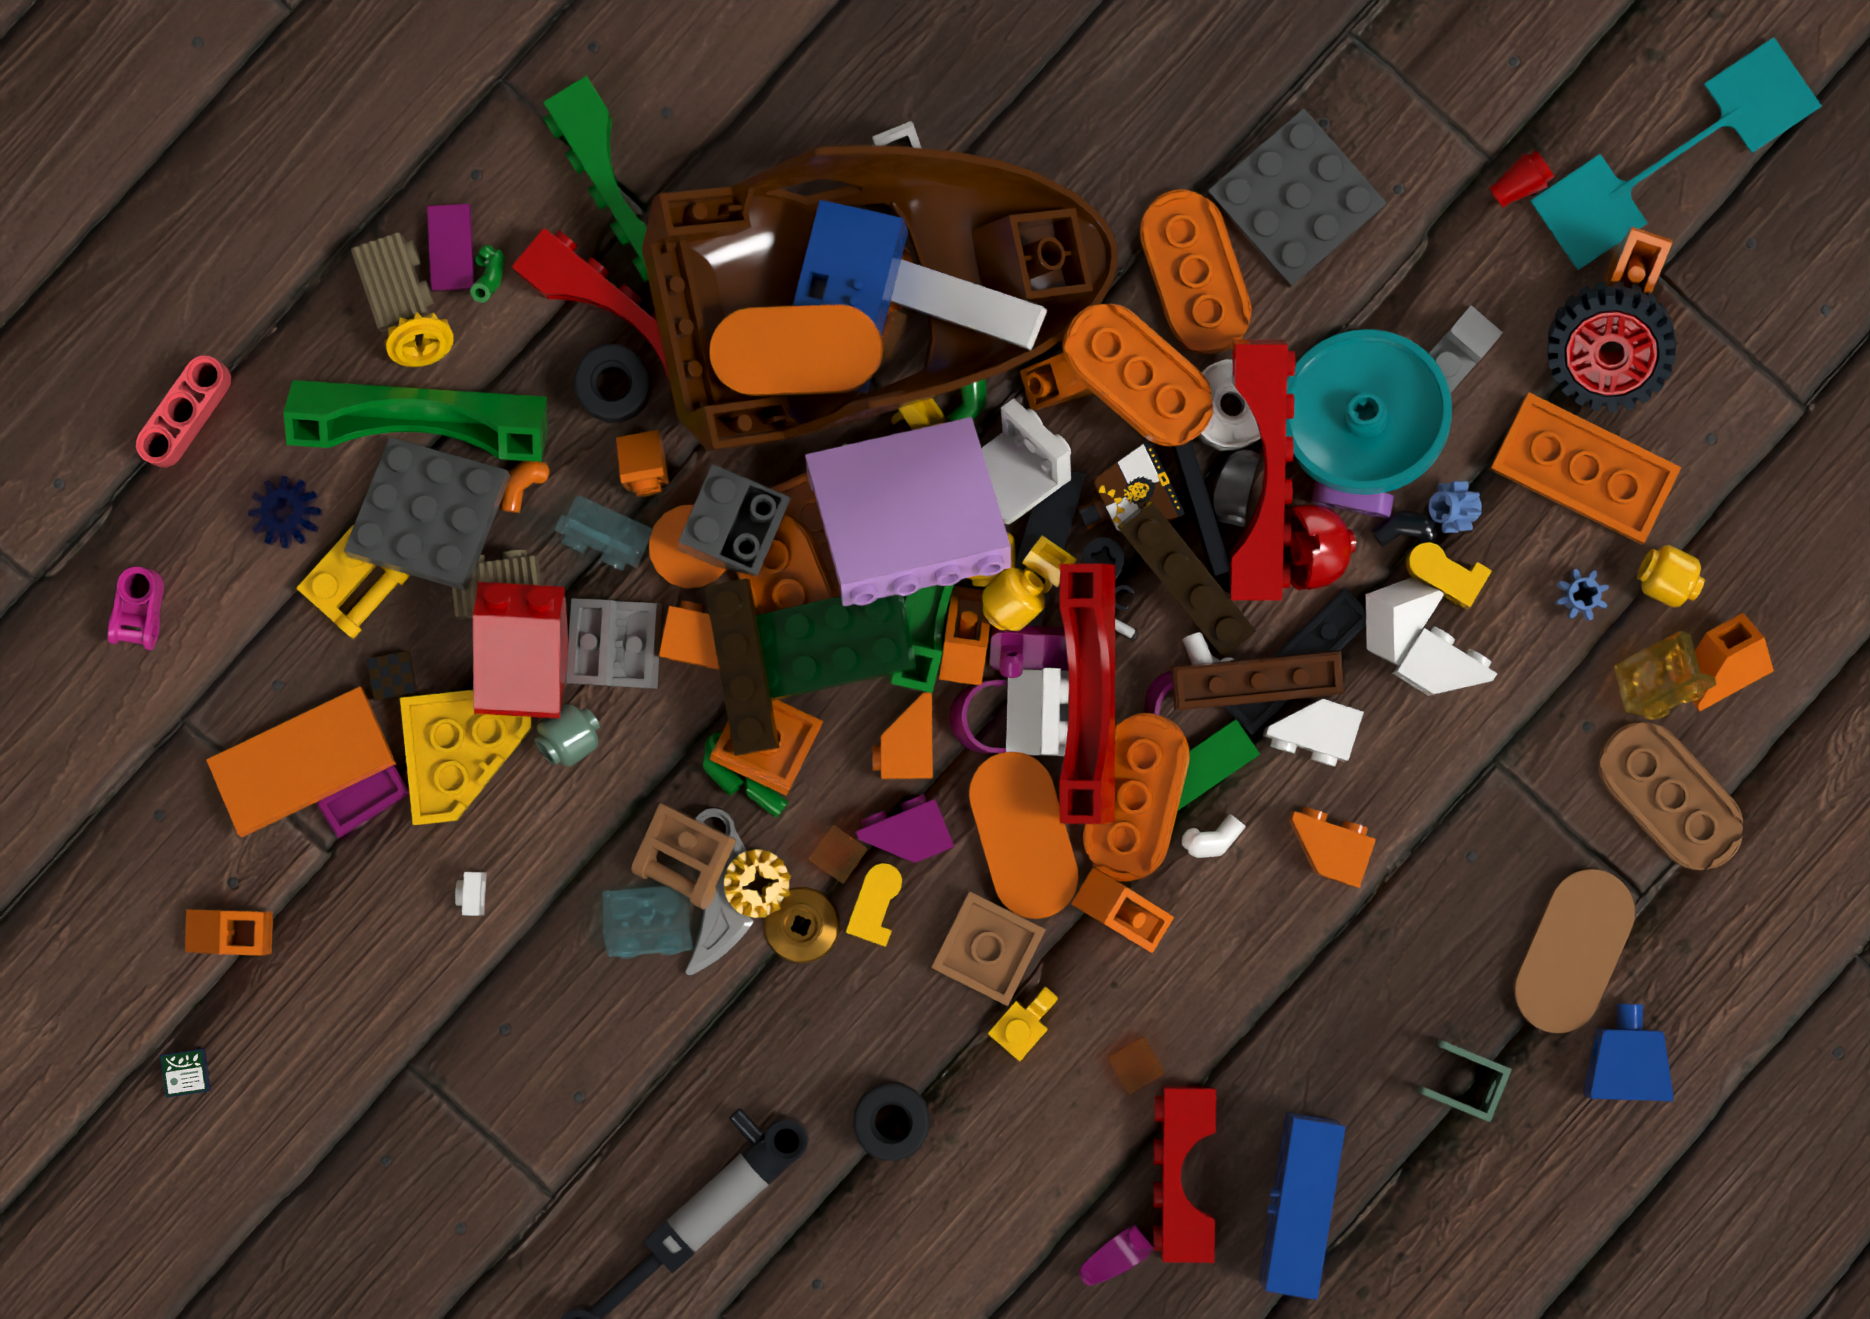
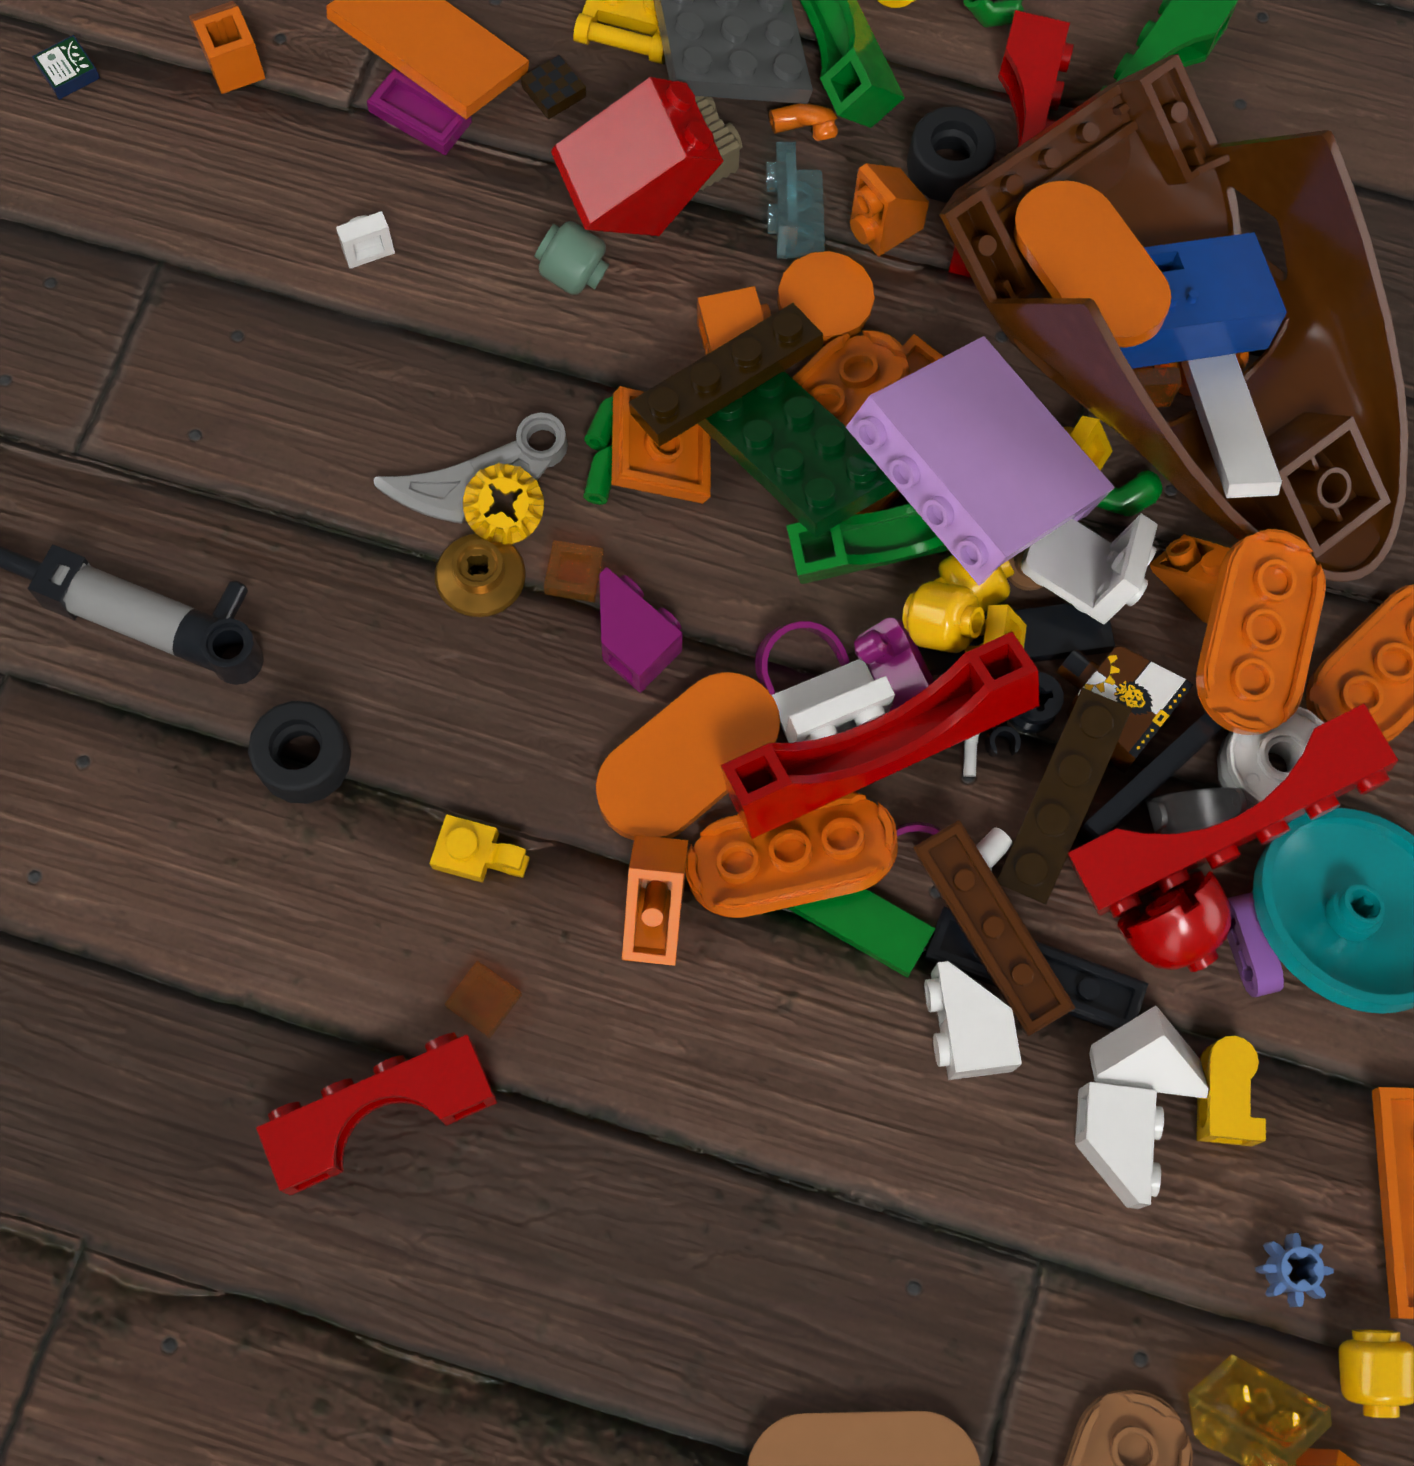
camera: 60 degrees right, 15 degrees down
yellow plate [400,690,533,825] -> none
light grey slope [566,598,663,689] -> none
clear light blue bracket [602,886,693,958] -> none
medium nougat plate [631,803,737,909] -> none
dark grey slope [677,464,791,577] -> none
yellow leg [846,863,903,947] -> none
orange slope [872,693,933,779] -> none
medium nougat plate [931,891,1046,1006] -> none
orange slope [939,586,990,685] -> none
magenta helmet [1078,1224,1154,1286] -> none
white arm [1182,814,1246,858] -> none
blue brick [1258,1112,1346,1300] -> none
orange slope [1288,806,1376,888] -> none
black arm [1371,510,1438,547] -> none
sand green piece [1414,1038,1512,1122] -> none
medium blue gear [1429,481,1482,533] -> none

